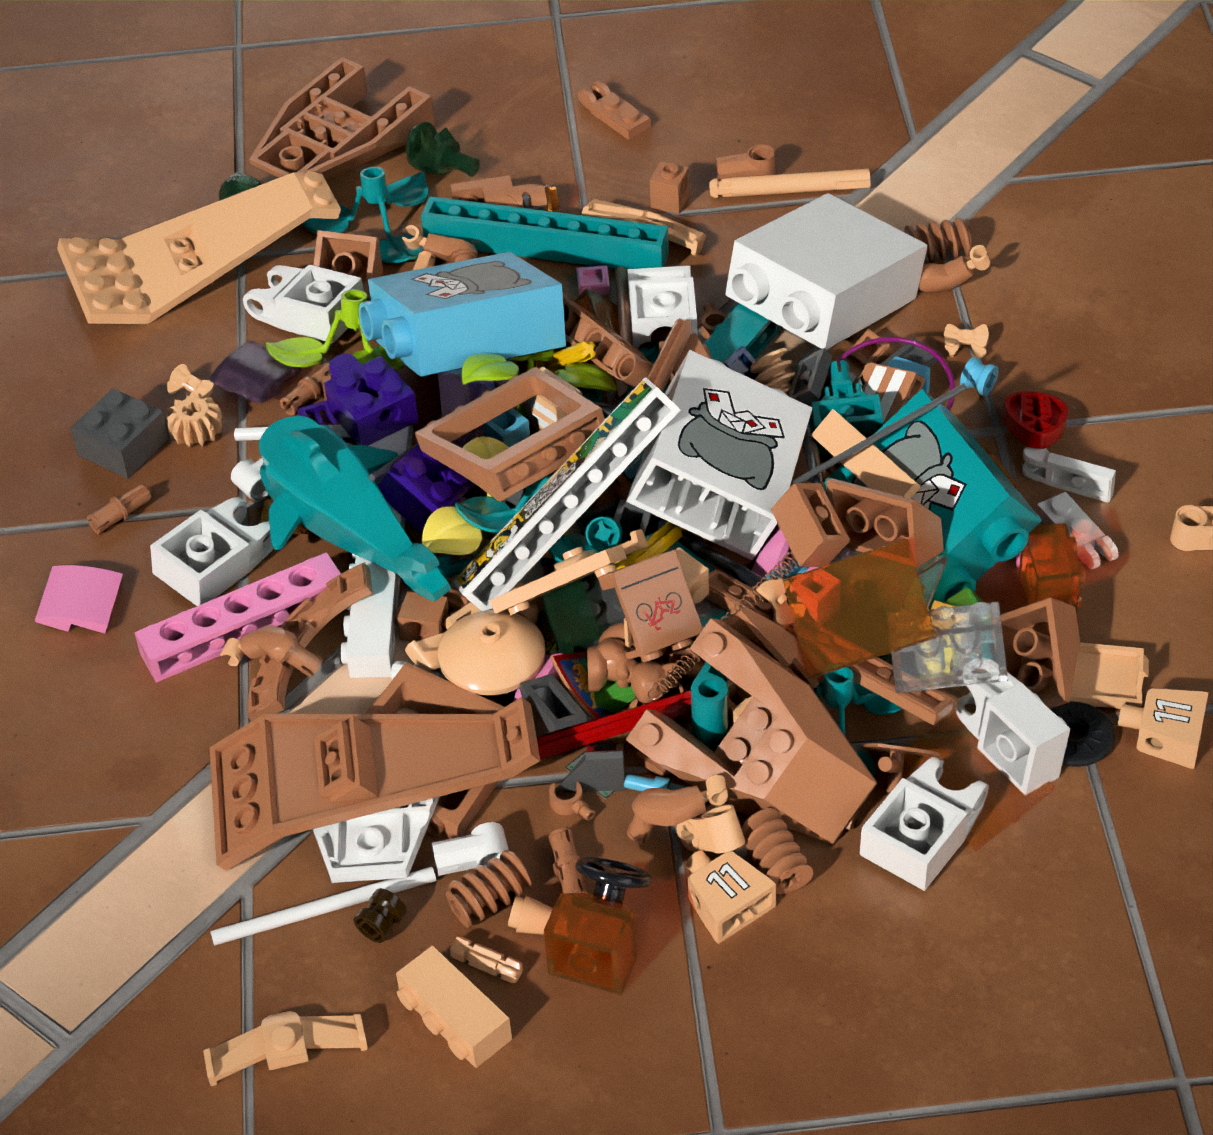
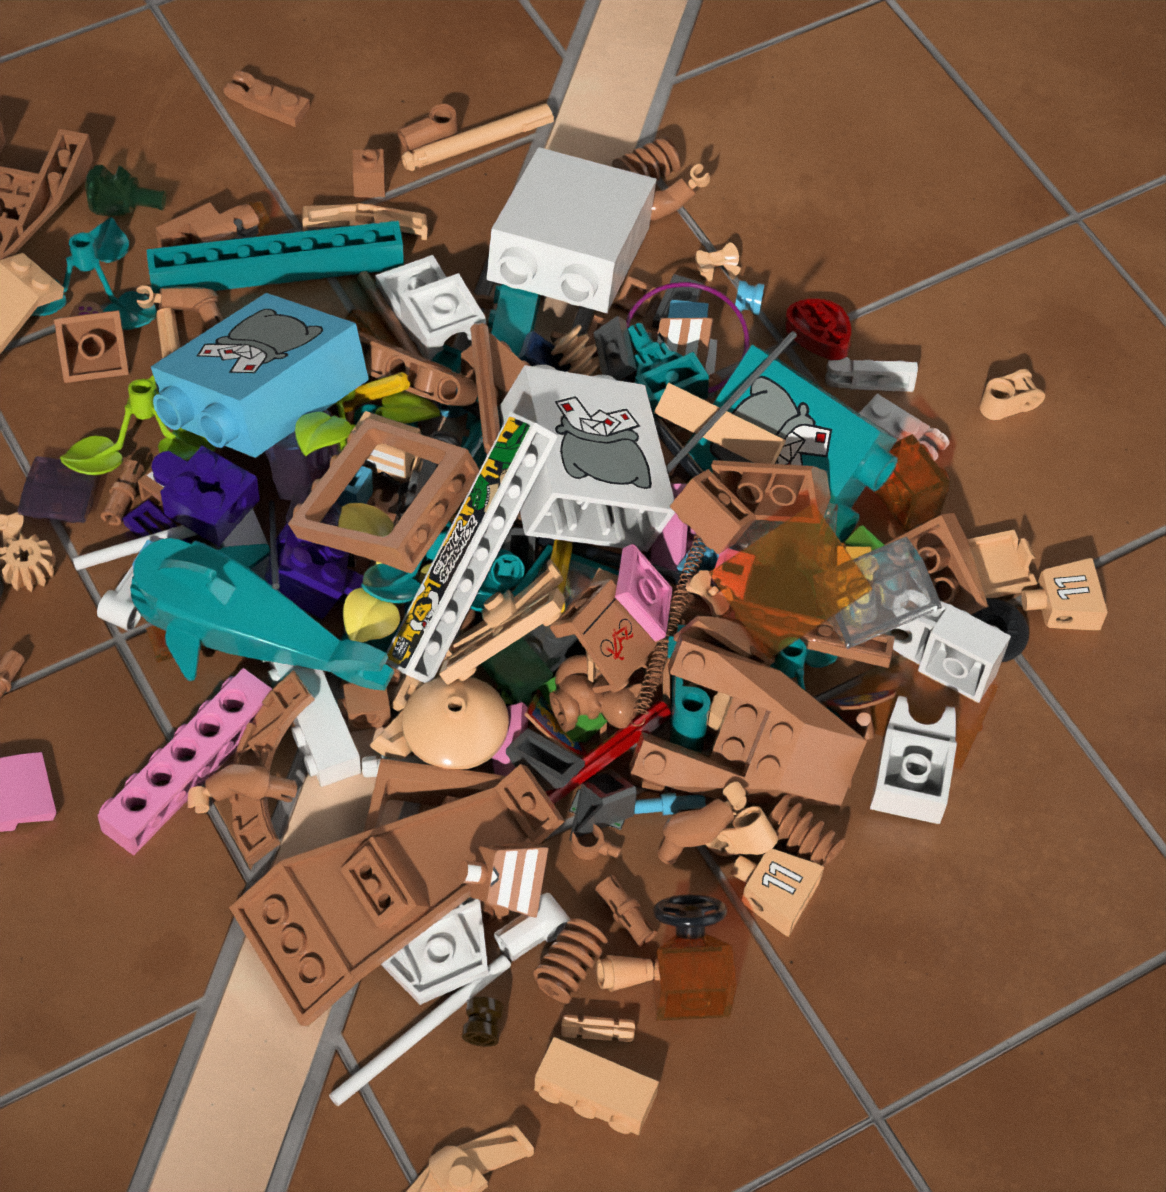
camera: 30 degrees left, 10 degrees up
white brick [150,497,274,606] -> none
white brick [243,265,364,343] -> none
bright pink tile [576,265,610,297] -> none
none -> nougat torso [457,842,548,918]
none -> bright pink tile [615,544,672,642]

